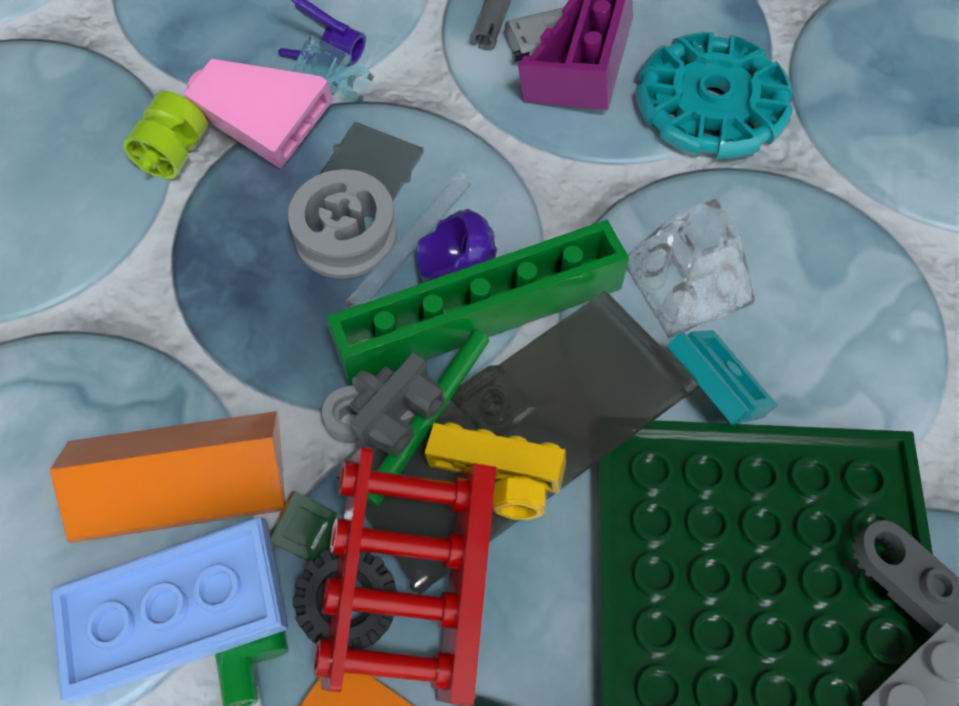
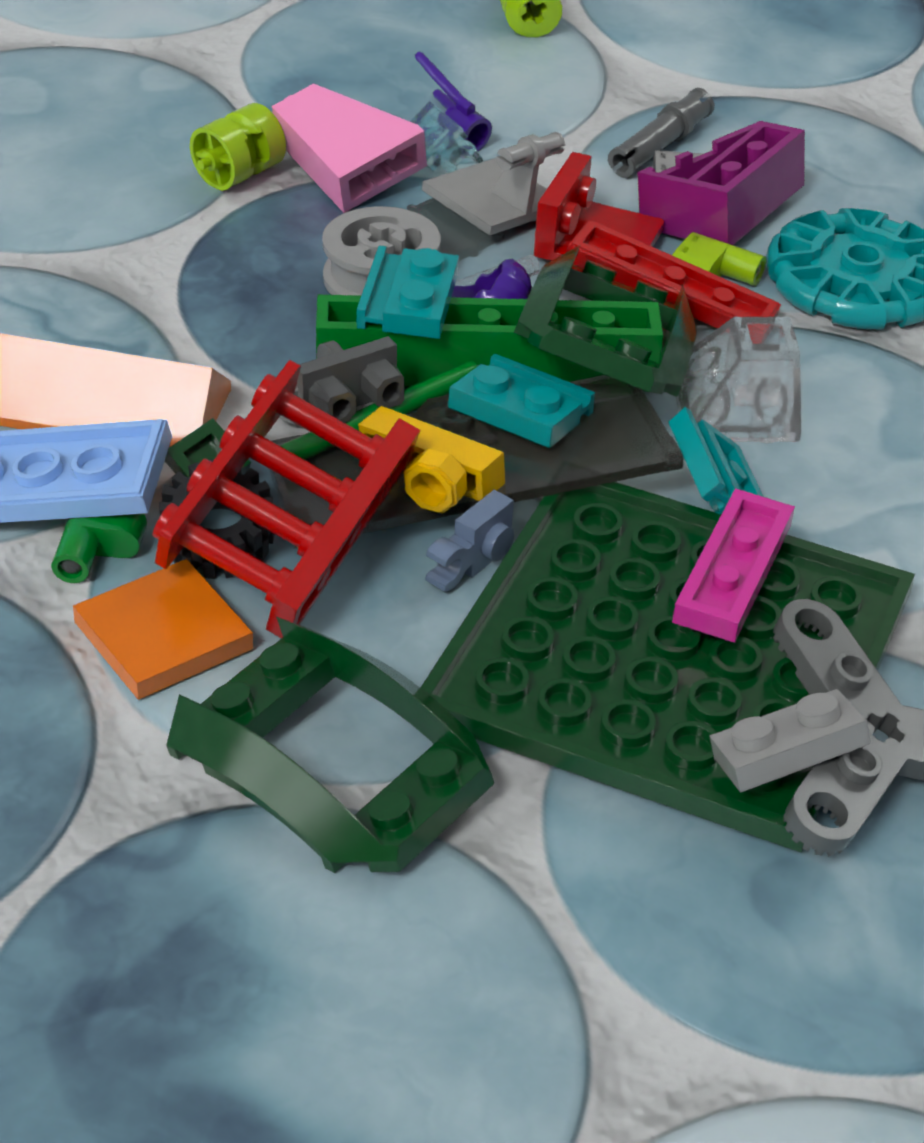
camera: 20 degrees right, 20 degrees down
none -> teal plate [357,245,459,339]
none -> light grey plate [422,132,565,235]
none -> sand blue plate [425,490,514,592]
none -> teal plate [448,354,596,448]
none -> dark green wedge [514,245,697,397]
none -> red bracket [534,151,664,267]
none -> red tile [566,220,782,346]
none -> lime piece [672,232,767,286]
none -> dark pink plate [672,488,795,643]

